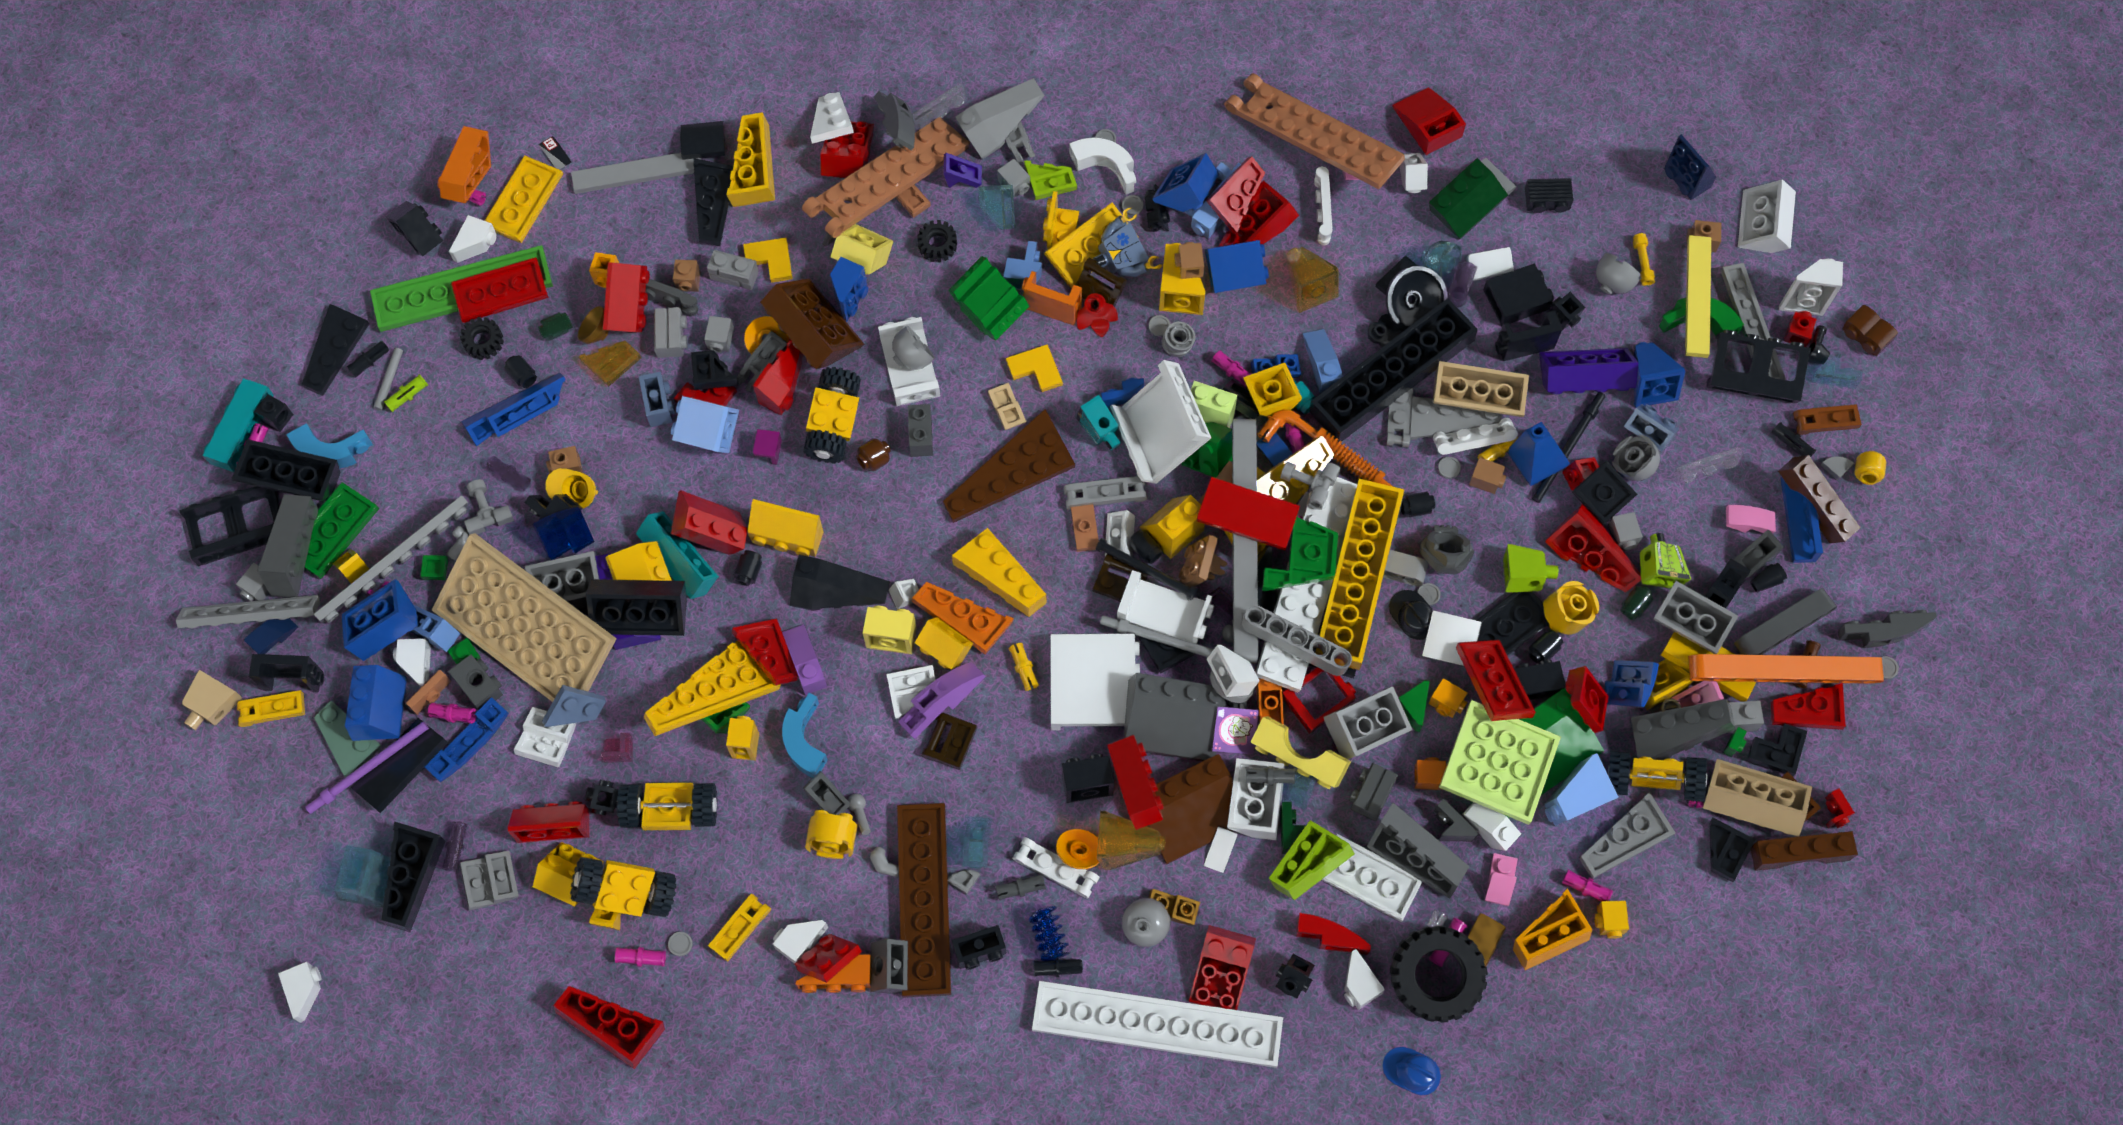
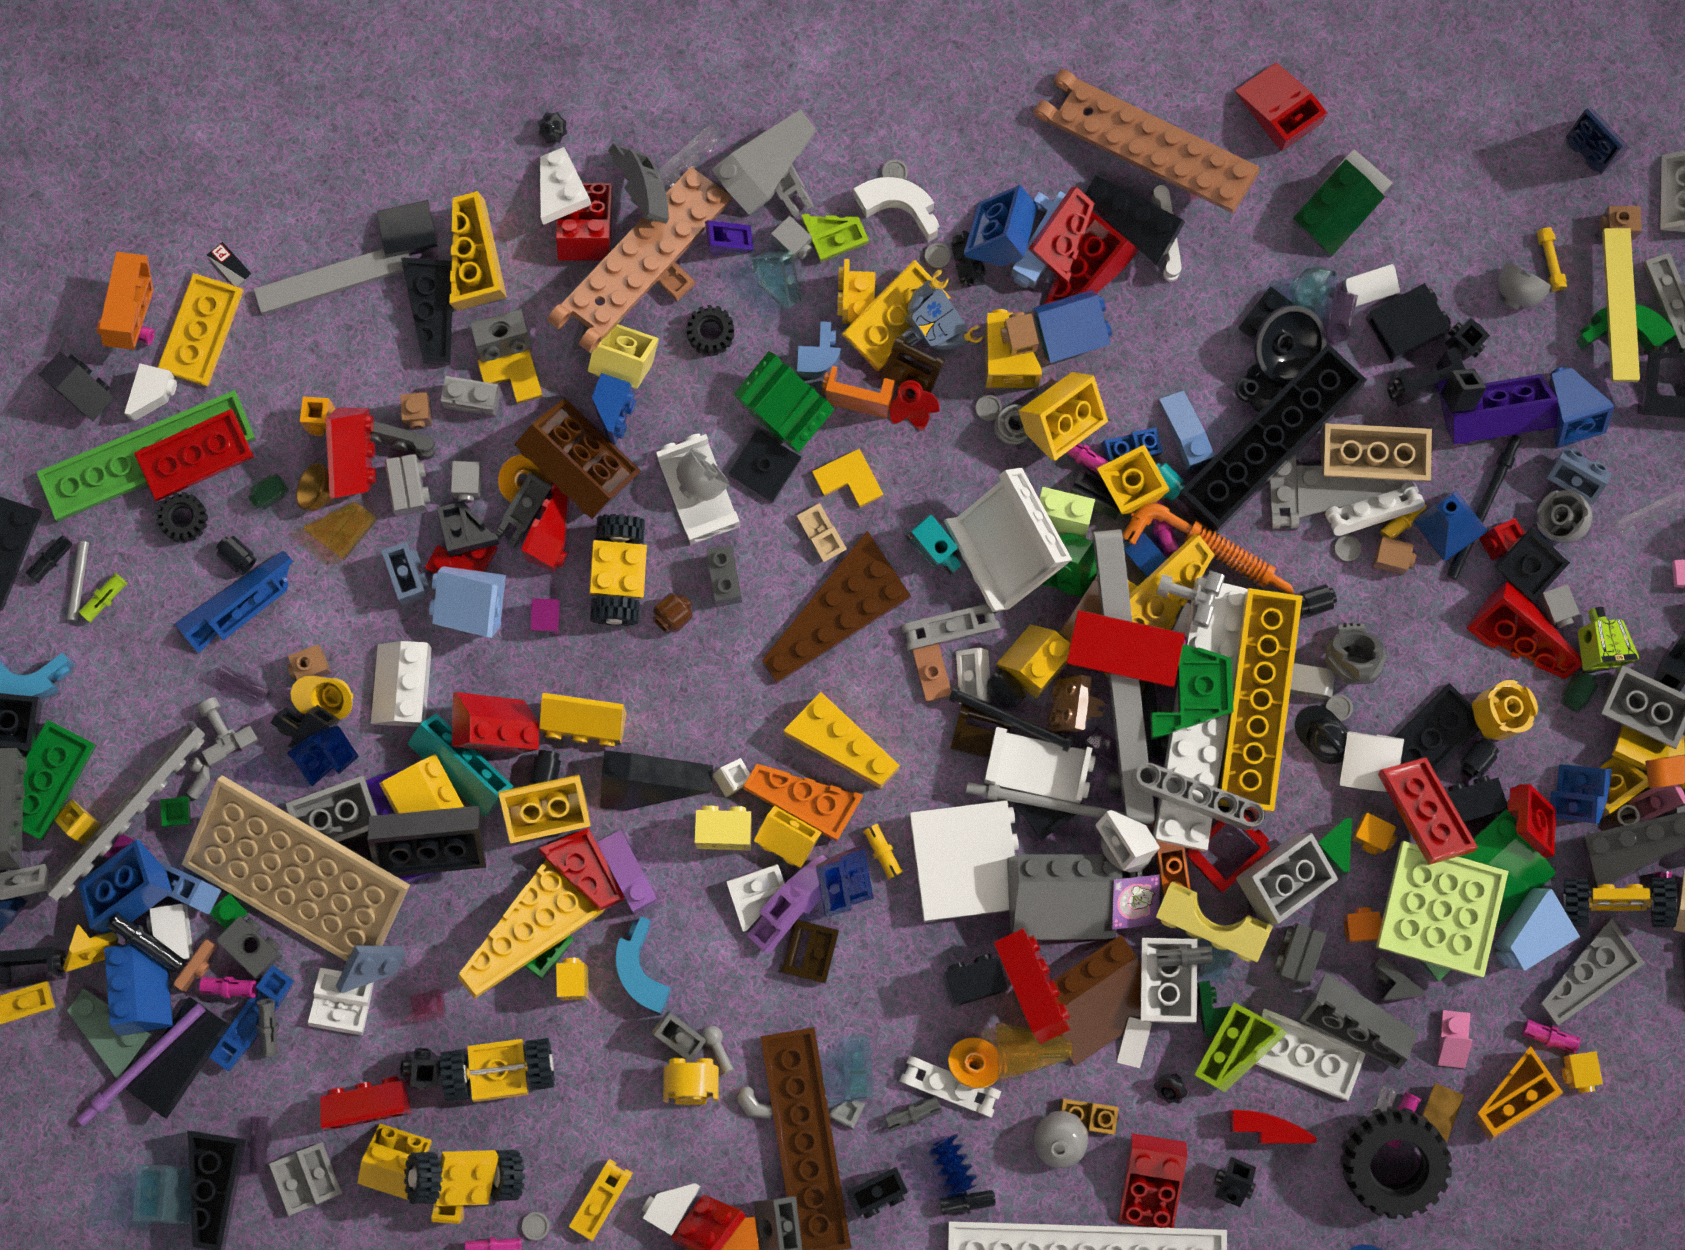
camera: 10 degrees left, 10 degrees up
blue slope [1101,377,1144,409] -> none
clear yellow slope [1287,247,1339,313] -> none
white slope [1344,949,1385,1010] -> none
white slope [1400,153,1428,193] -> none
white slope [1462,802,1521,851] -> none
lime torso [1503,544,1559,593] -> none
black brick [1525,178,1574,213] -> none
none -> yellow slope [63,925,119,972]
none -> black pin [107,912,184,973]
none -> dark grey pin [256,998,279,1057]
none -> white slope [371,641,432,727]
none -> dark grey brick [470,309,532,363]
none -> yellow slope [498,775,591,844]
none -> black piece [538,112,567,143]
none -> black plate [728,430,802,503]
none -> clear blue slope [816,846,874,918]
none -> yellow slope [1018,372,1108,461]
none -> black wing [1085,175,1185,268]
none -> black piece [1153,1074,1187,1104]
none -> black brick [1440,369,1487,412]

